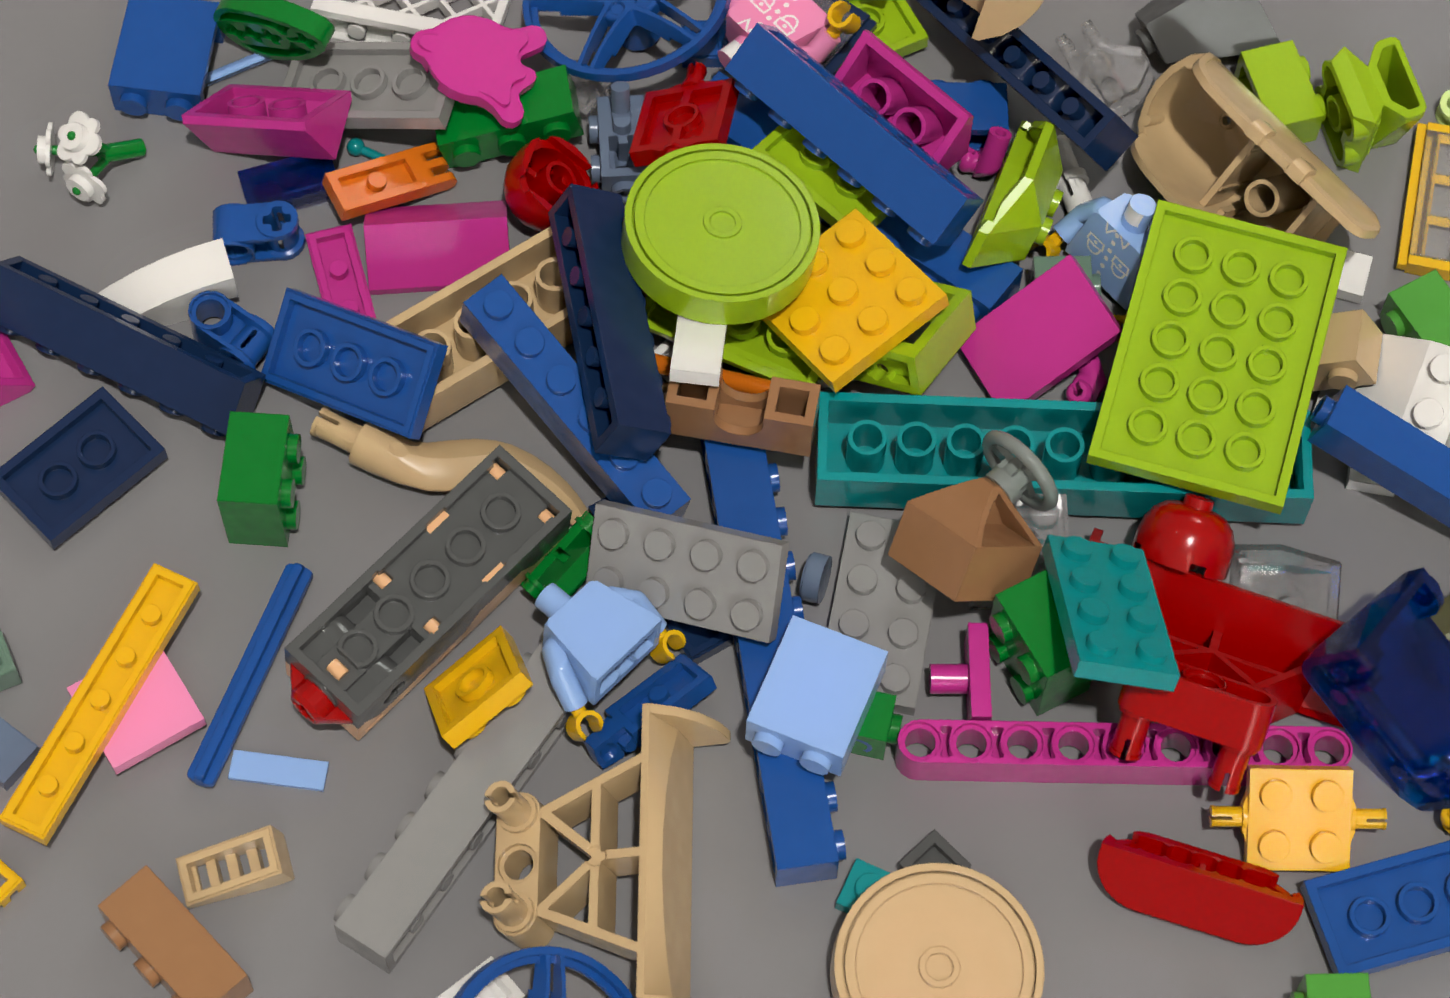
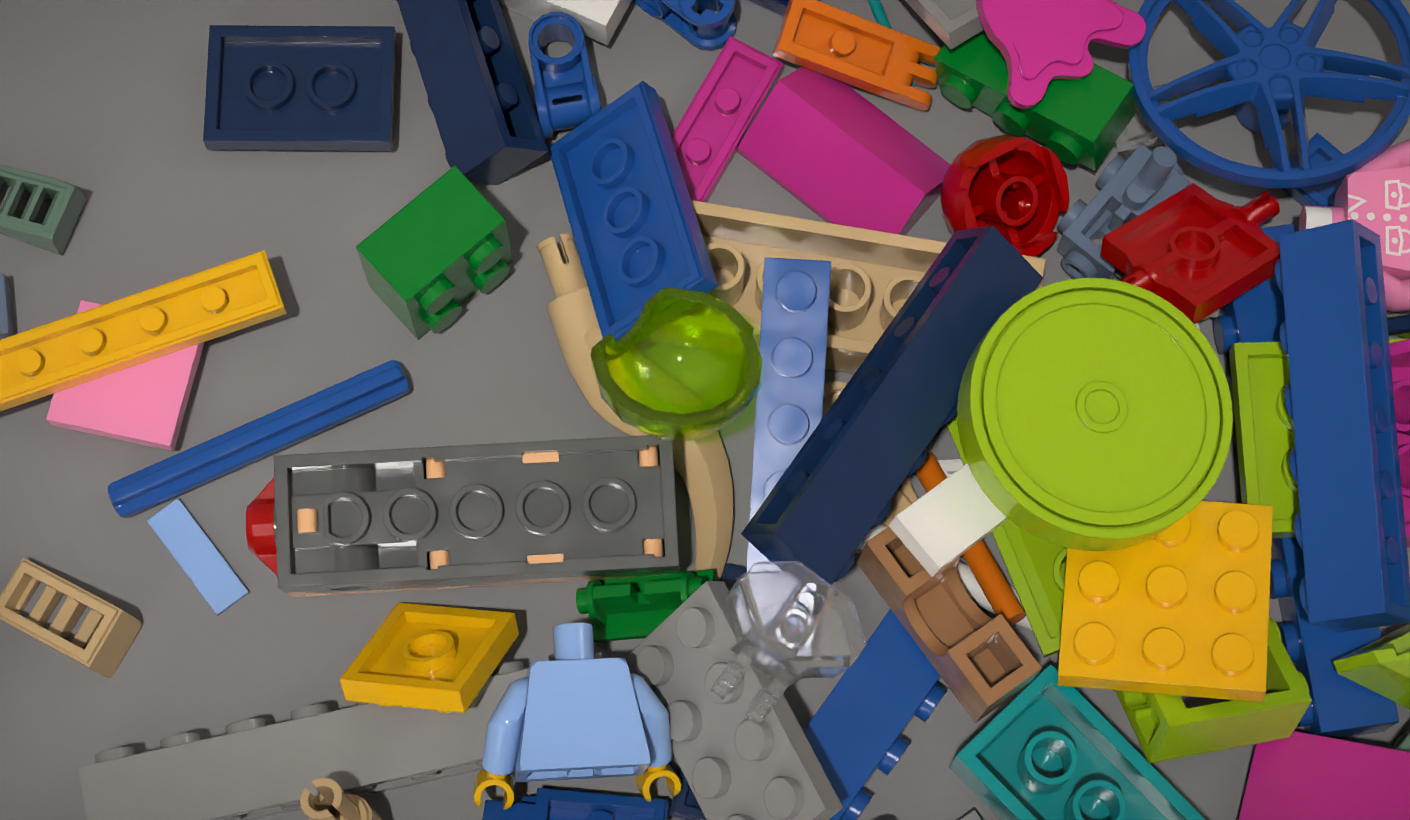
camera: 45 degrees right, 10 degrees up
none -> clear neon green cylinder [590,288,762,441]
none -> clear hinge [711,561,867,725]

